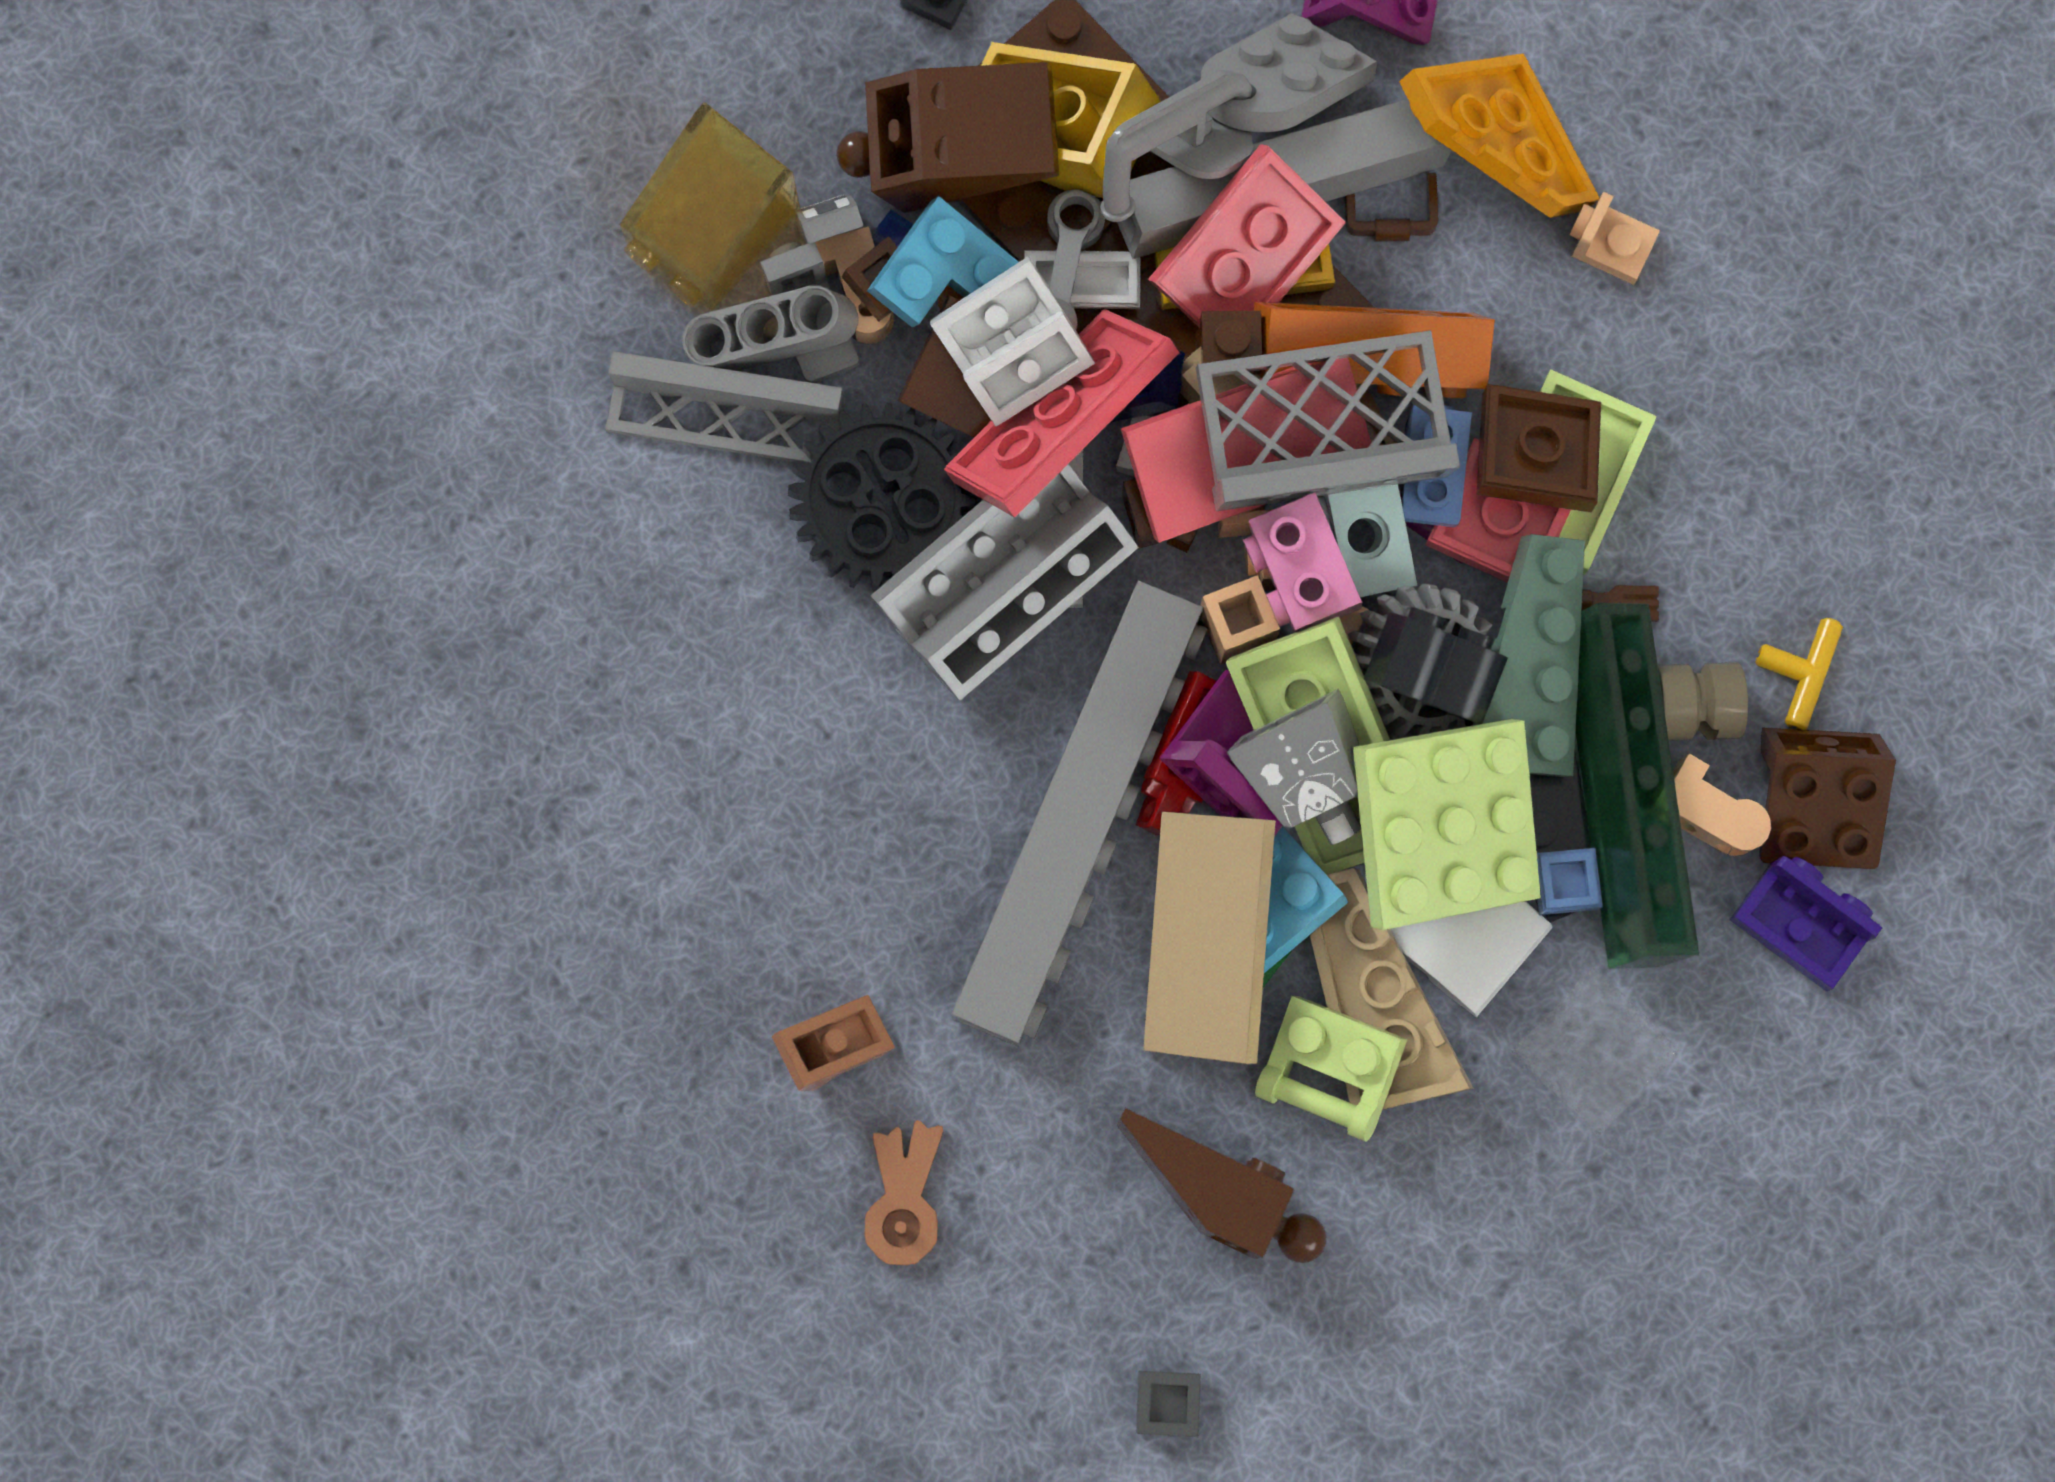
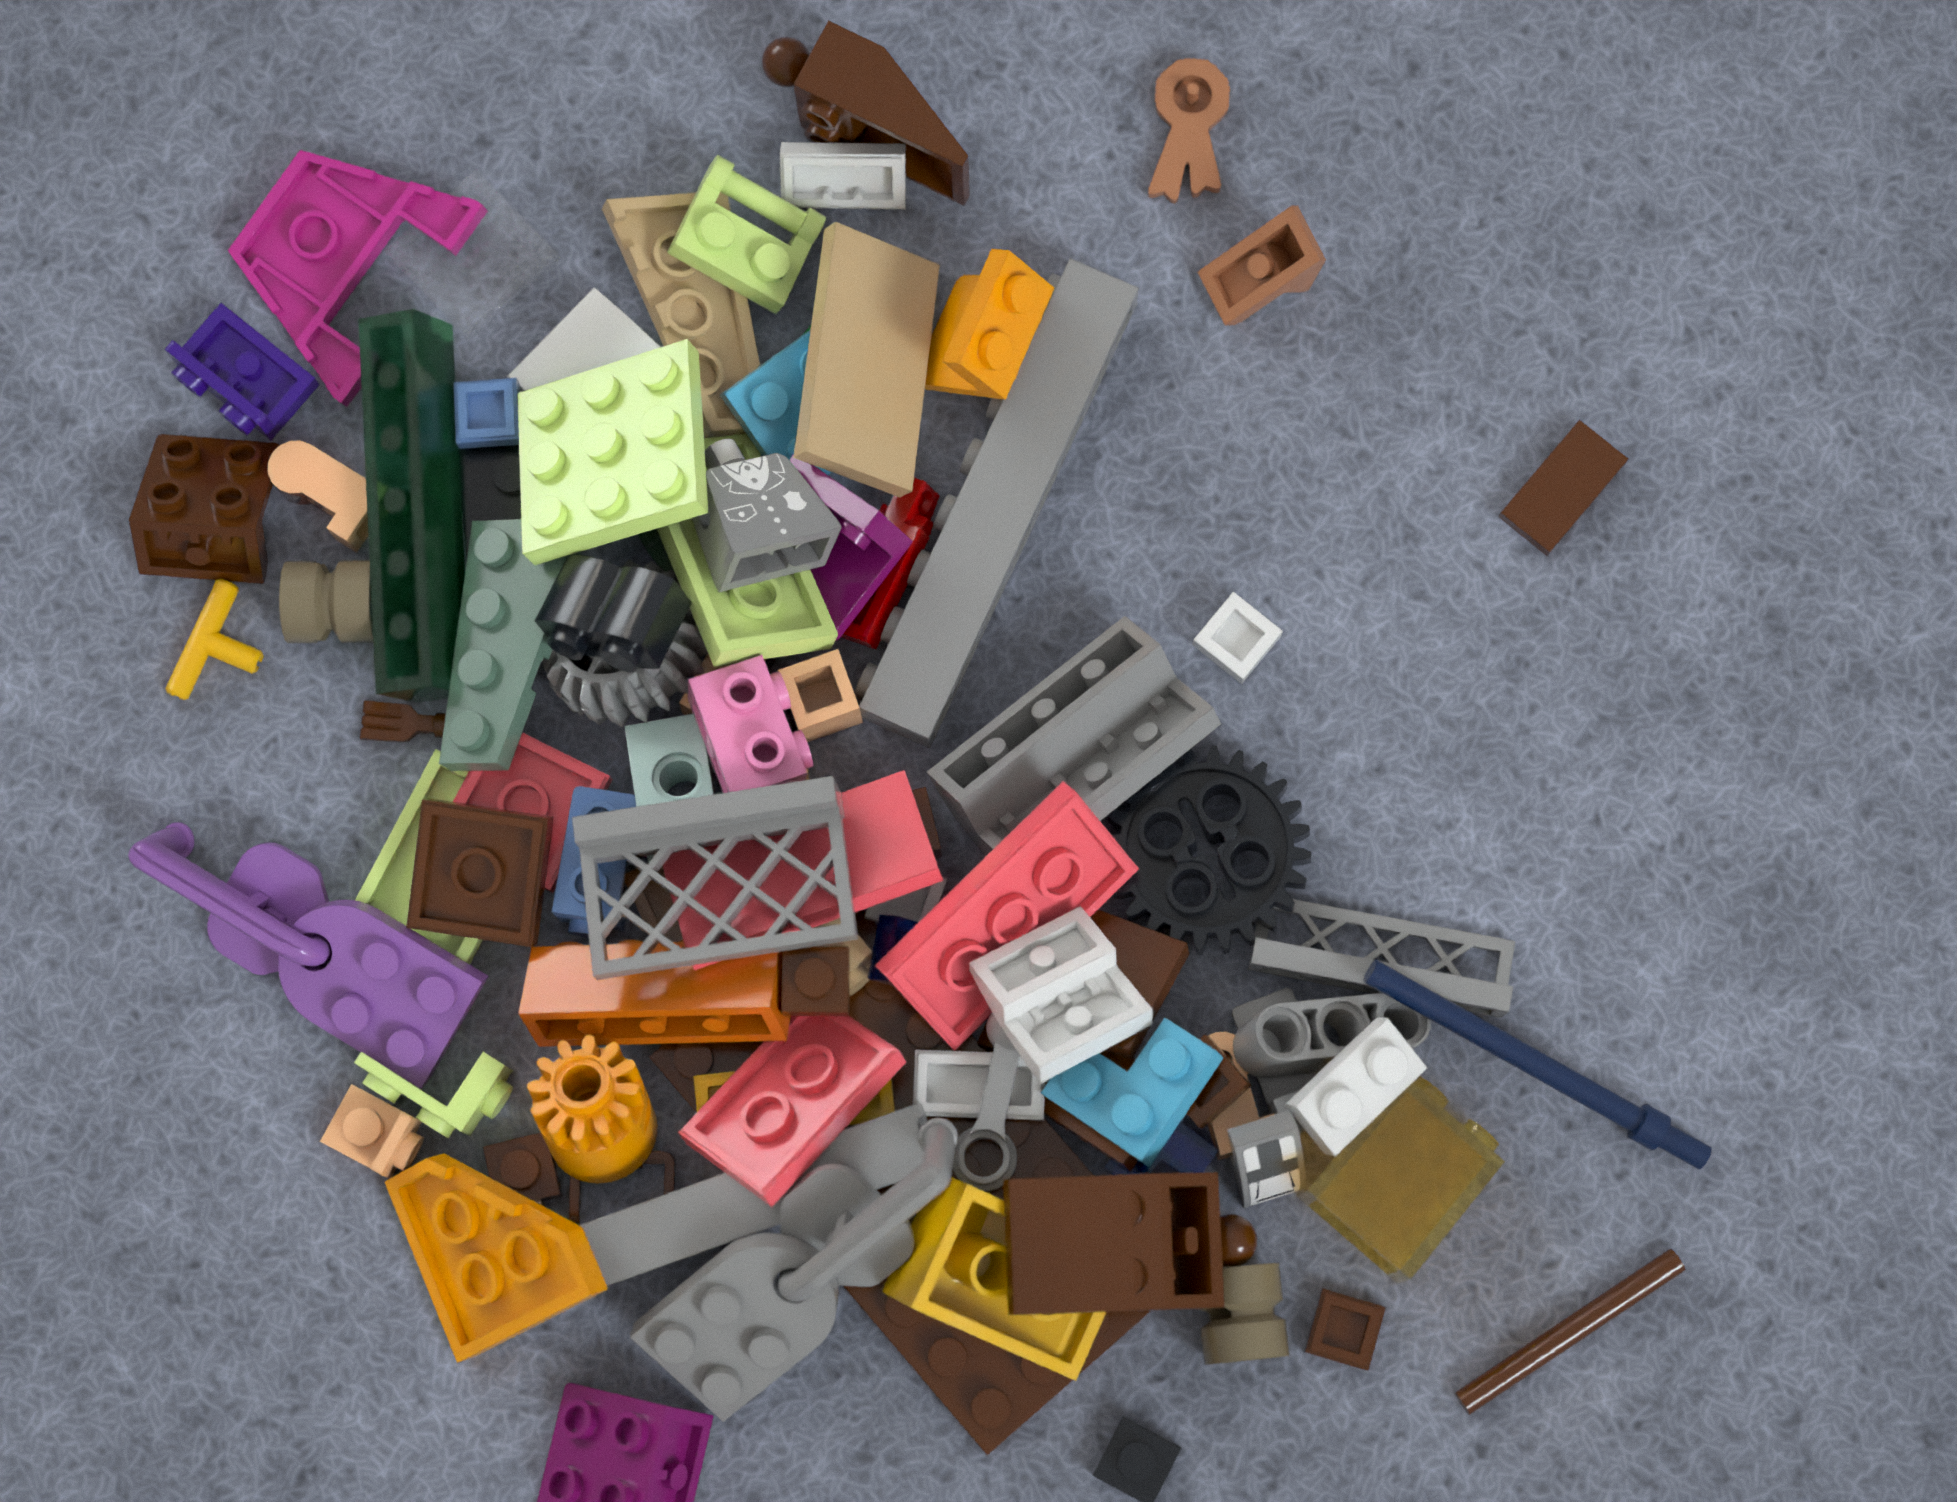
camera: 175 degrees left, 0 degrees up
none -> medium lavender plate [128,822,489,1089]
none -> dark pink wing [228,150,488,407]
none -> yellowish green bracket [354,1052,513,1138]
none -> reddish brown plate [483,1132,563,1207]
none -> light orange gear [527,1035,658,1183]
none -> white plate [780,142,906,209]
none -> light orange bracket [925,249,1054,400]
none -> white plate [1192,592,1283,684]
none -> dark tan wheel [1200,1263,1290,1365]
none -> white plate [1285,1017,1427,1156]
none -> reddish brown tile [1304,1288,1386,1371]
none -> dark blue bar [1363,960,1712,1170]
none -> reddish brown bar [1454,1248,1686,1415]
none -> reddish brown tile [1498,420,1628,556]

